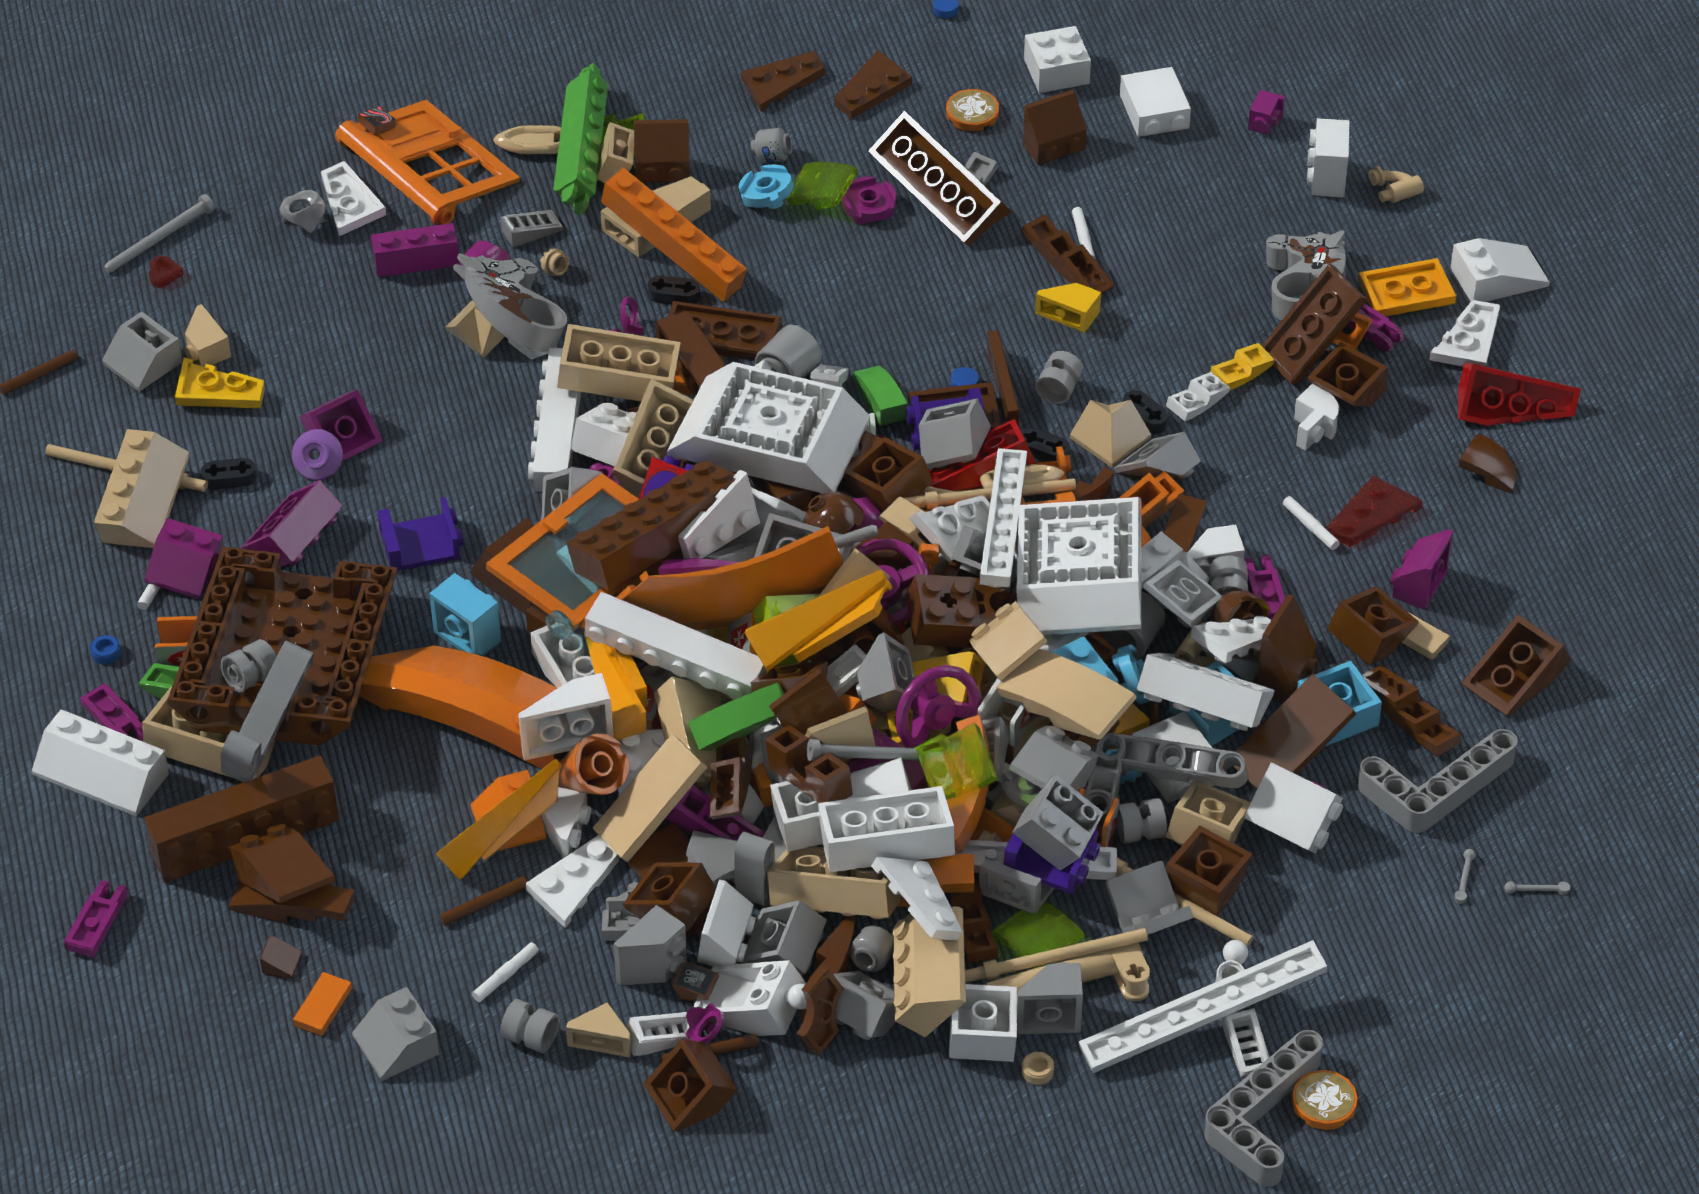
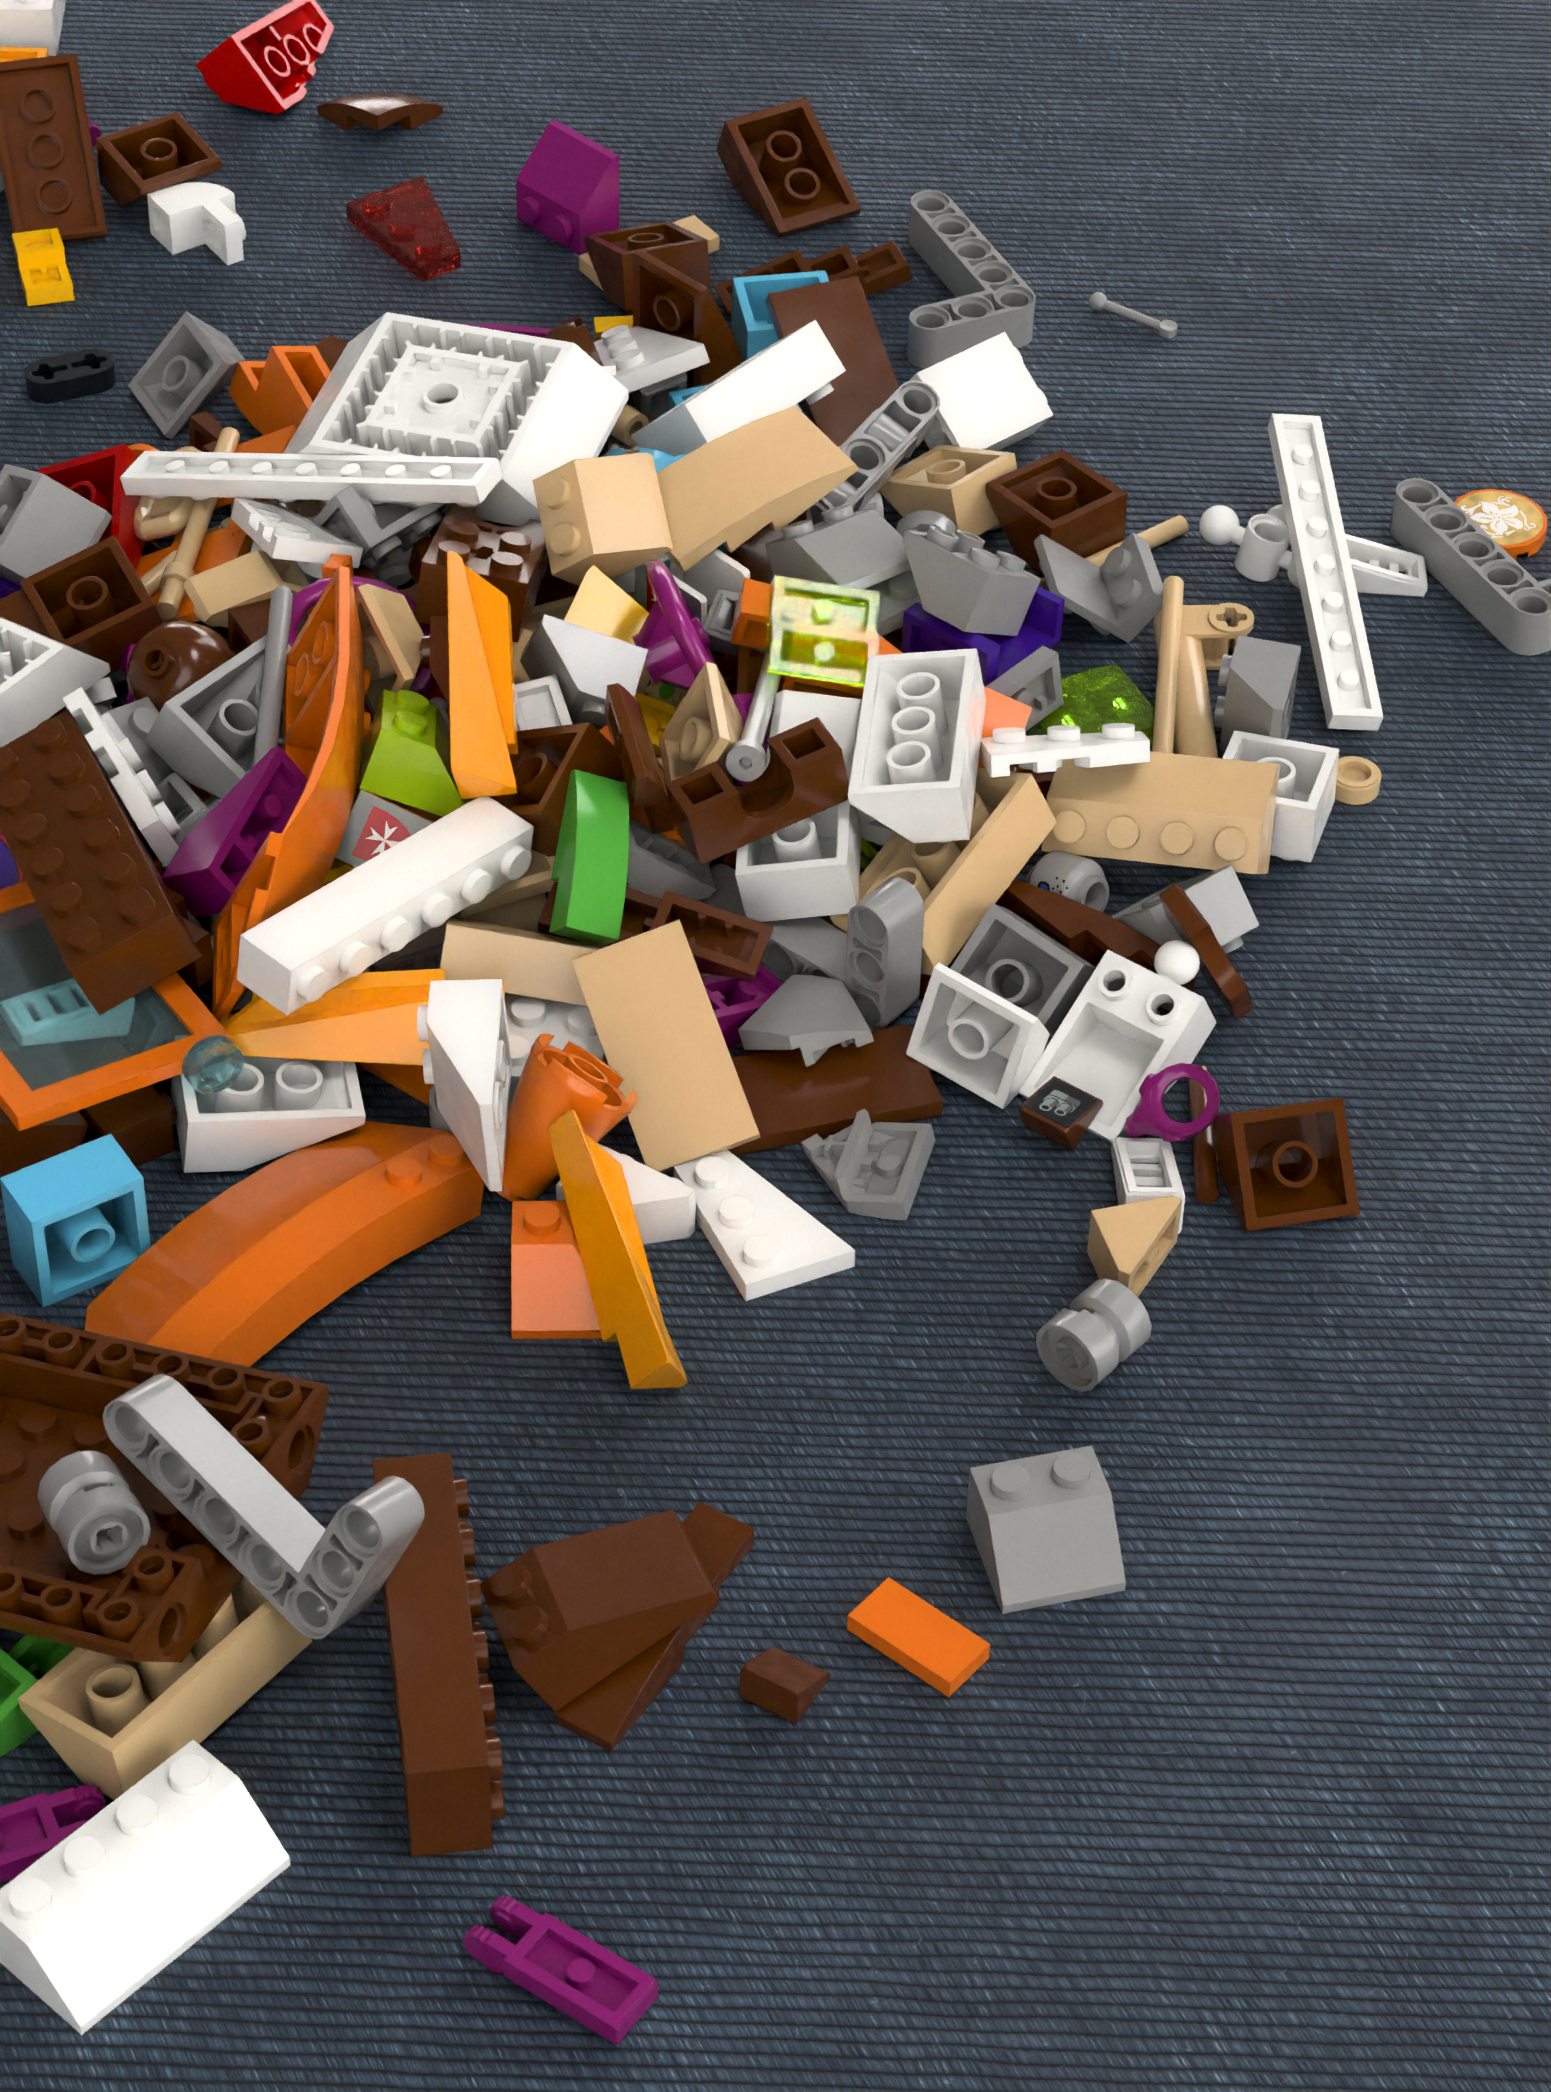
camera: 75 degrees left, 5 degrees down
reddish brown bar [439,876,527,926] -> none
white piece [472,942,539,1002] -> none
light grey slope [614,905,687,985] -> none
reddish brown slope [623,862,716,933] -> none
tan slope [1070,400,1151,467] -> none
white slope [1166,372,1230,421] -> none
white piece [1283,496,1340,550] -> none
white wing [1429,300,1500,367] -> none
light grey hinge [1504,881,1570,895] -> none

